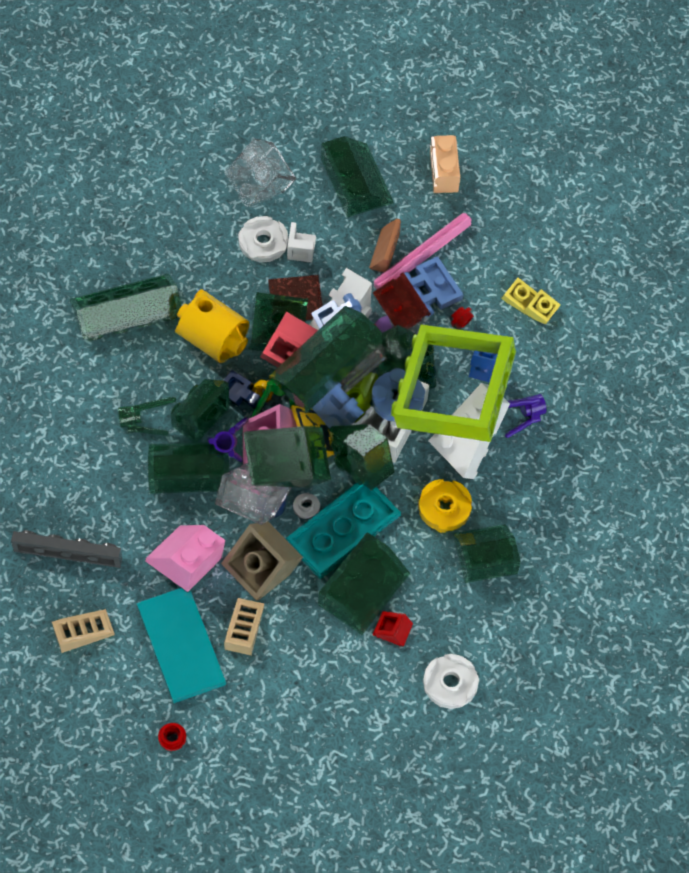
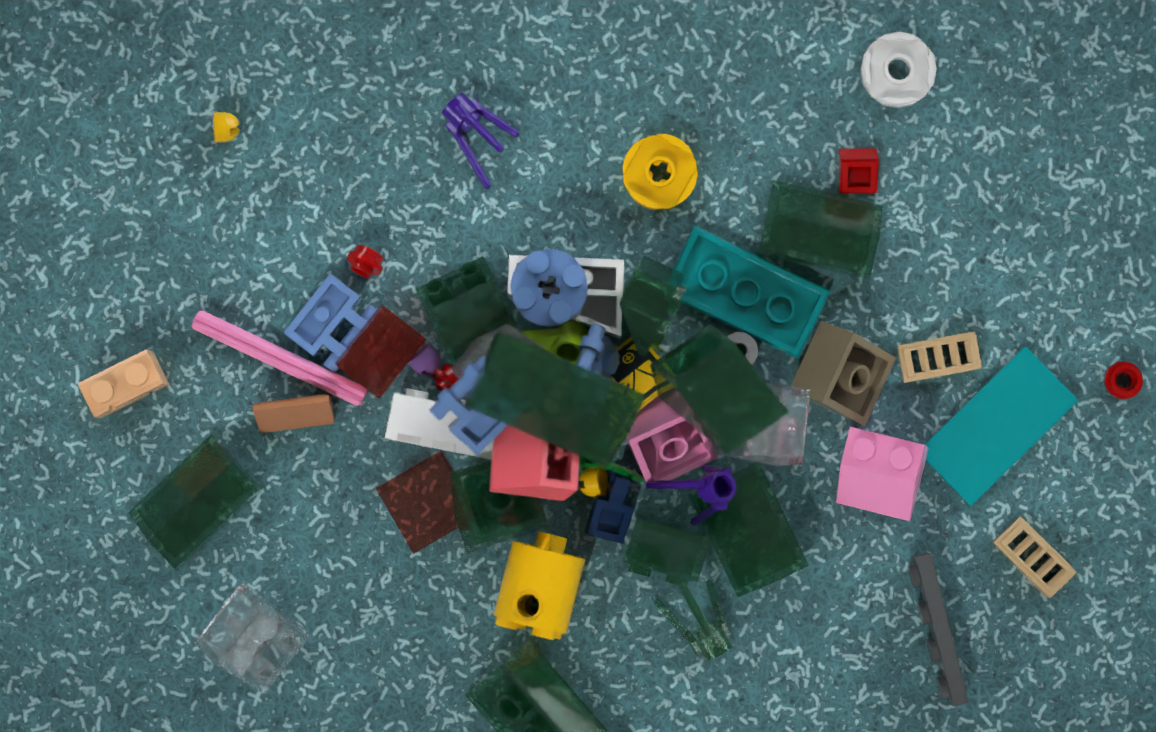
camera: 115 degrees left, 25 degrees up
white tile [238,216,288,262] -> none
white panel [287,222,316,262] -> none
lime window [391,325,516,442] -> none
white wedge [428,383,510,479] -> none
clear green slope [453,524,521,583] -> none
blue slope [469,351,498,382] -> none
light yellow slope [501,278,561,324] -> none
none -> yellow hinge [213,112,240,143]

